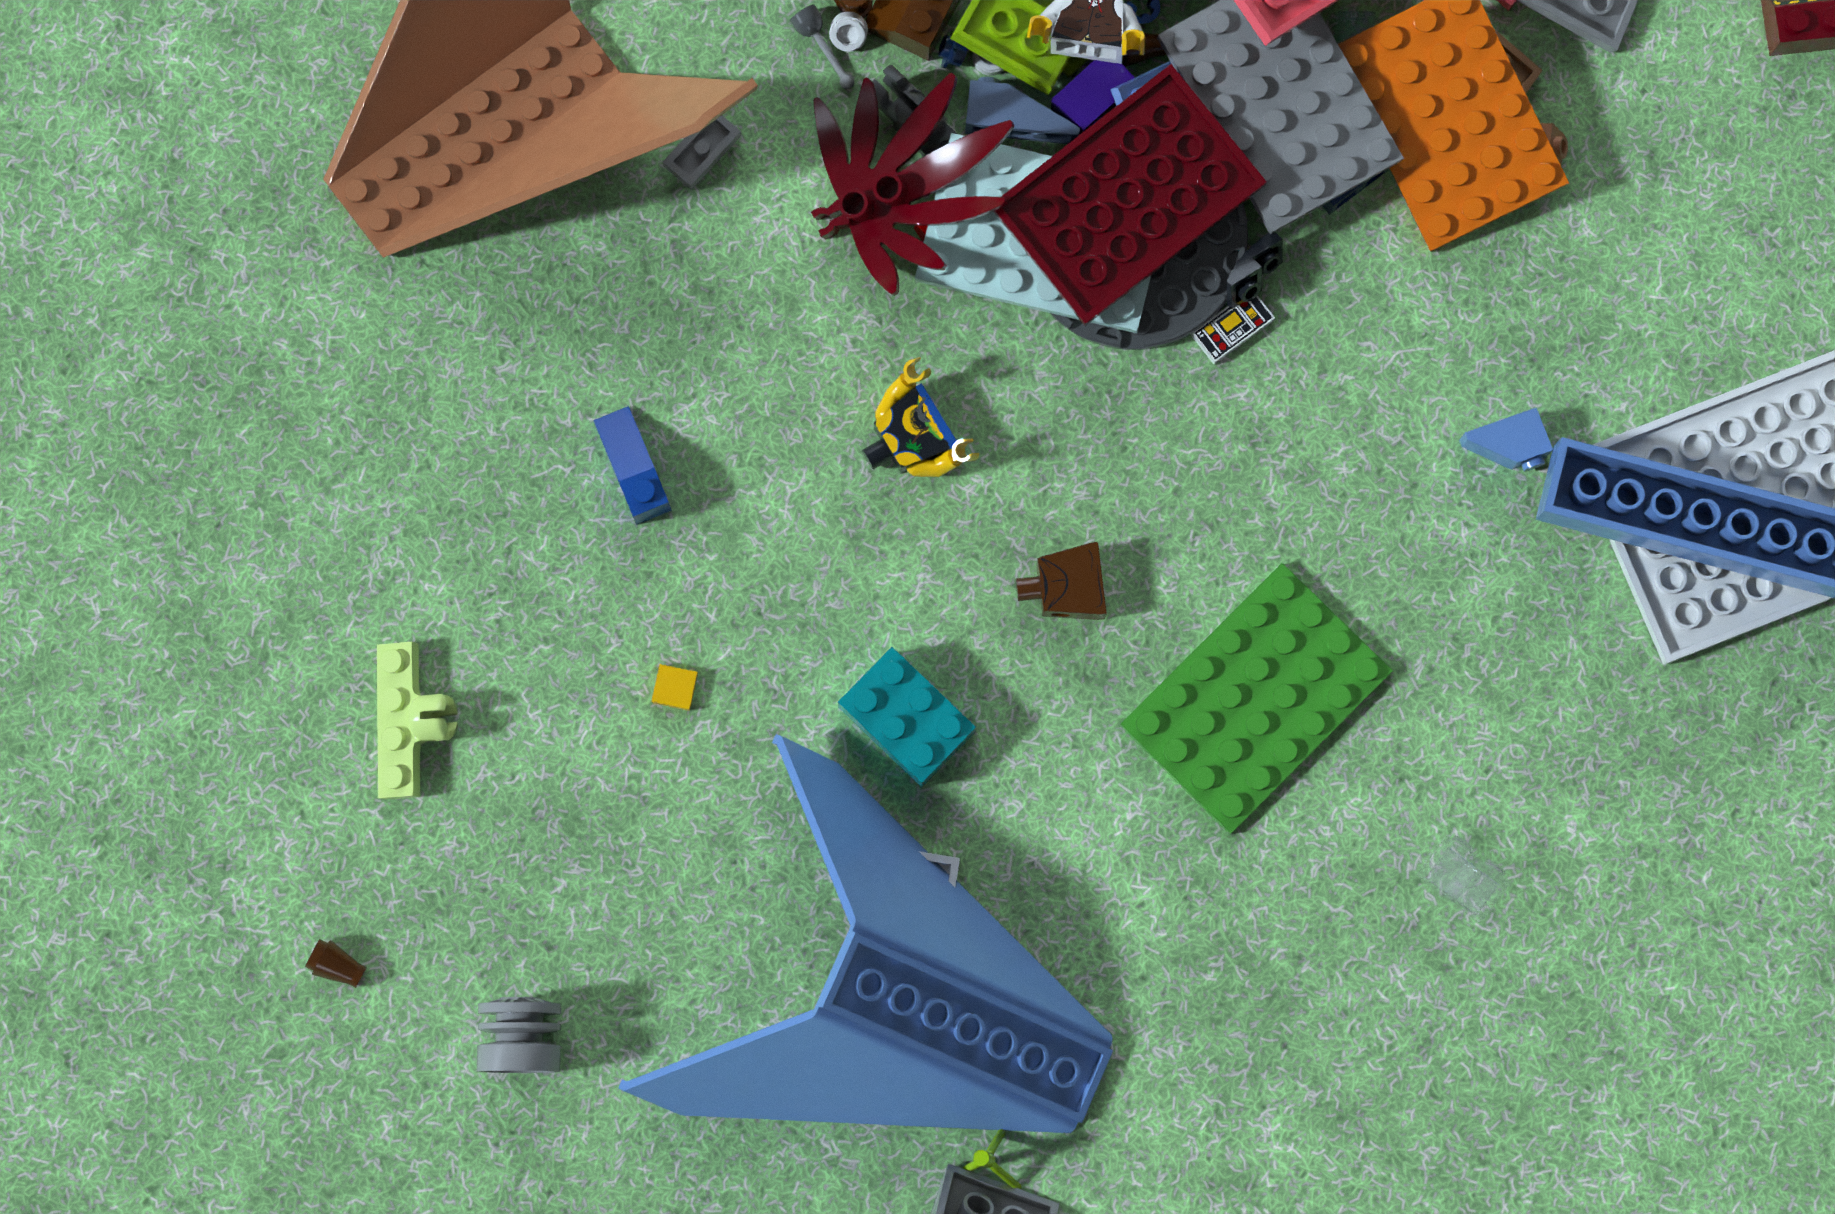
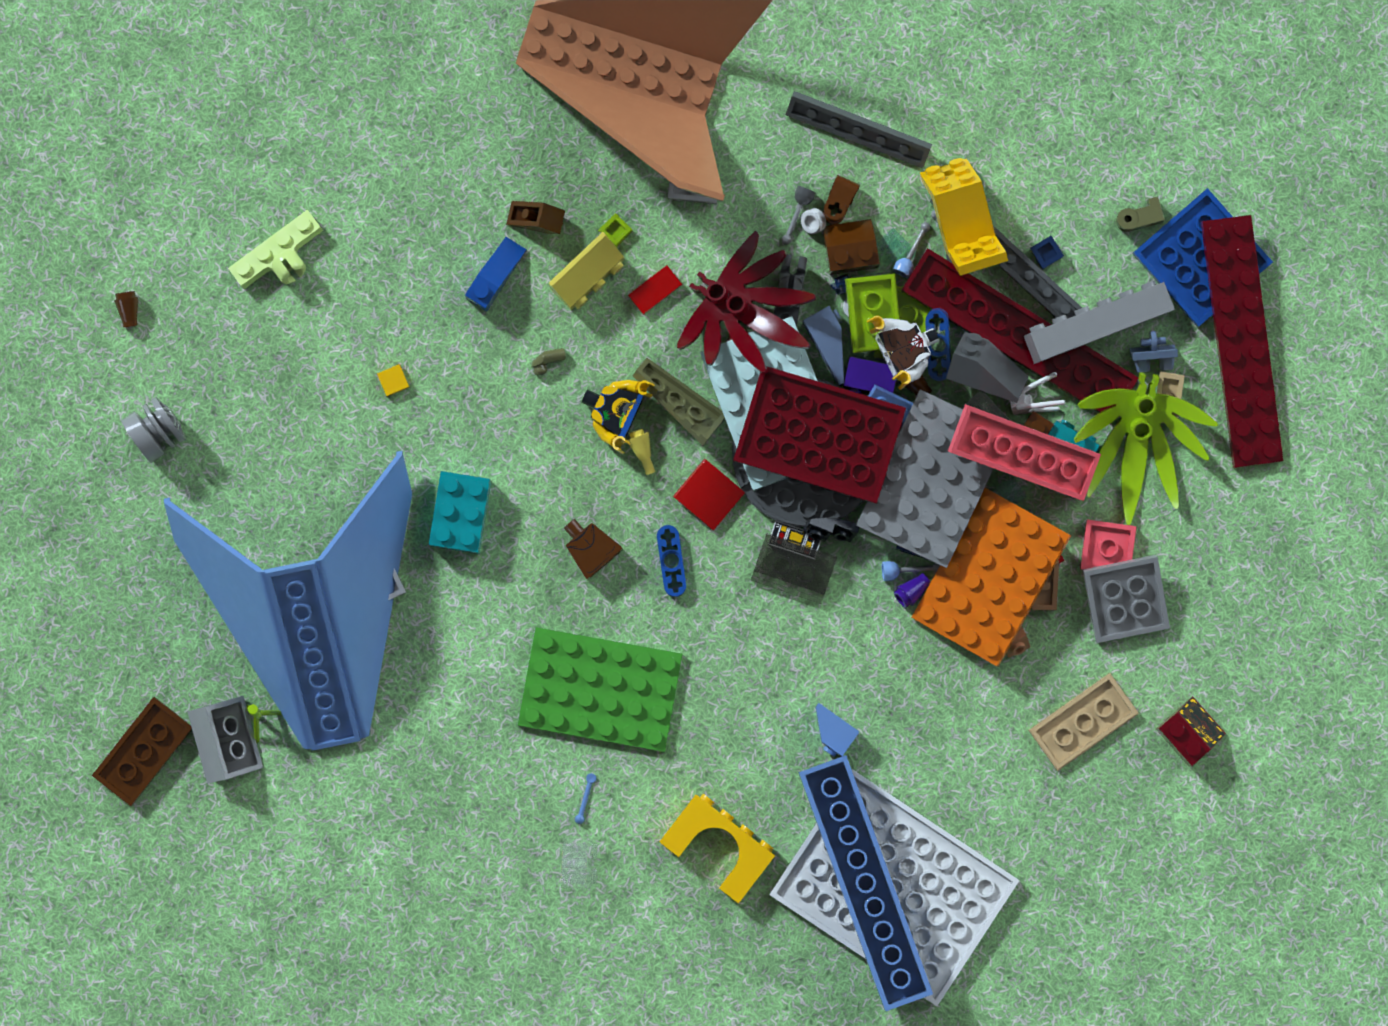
camera: 60 degrees right, 5 degrees up
none -> reddish brown slope [506,201,566,234]
none -> olive arm [531,348,566,375]
none -> light yellow slope [549,232,624,310]
none -> medium blue hinge [575,773,596,824]
none -> lime tile [598,213,633,248]
none -> light yellow cone [627,428,655,475]
none -> red tile [628,265,682,315]
none -> olive wing [633,358,725,446]
none -> blue beam [657,525,686,597]
none -> yellow arch [659,794,775,904]
none -> red slope [672,459,745,531]
none -> clear smoke tile [751,533,837,604]
none -> hinge [881,561,940,581]
none -> dark purple cone [893,573,931,608]
none -> tan tile [1028,673,1139,771]

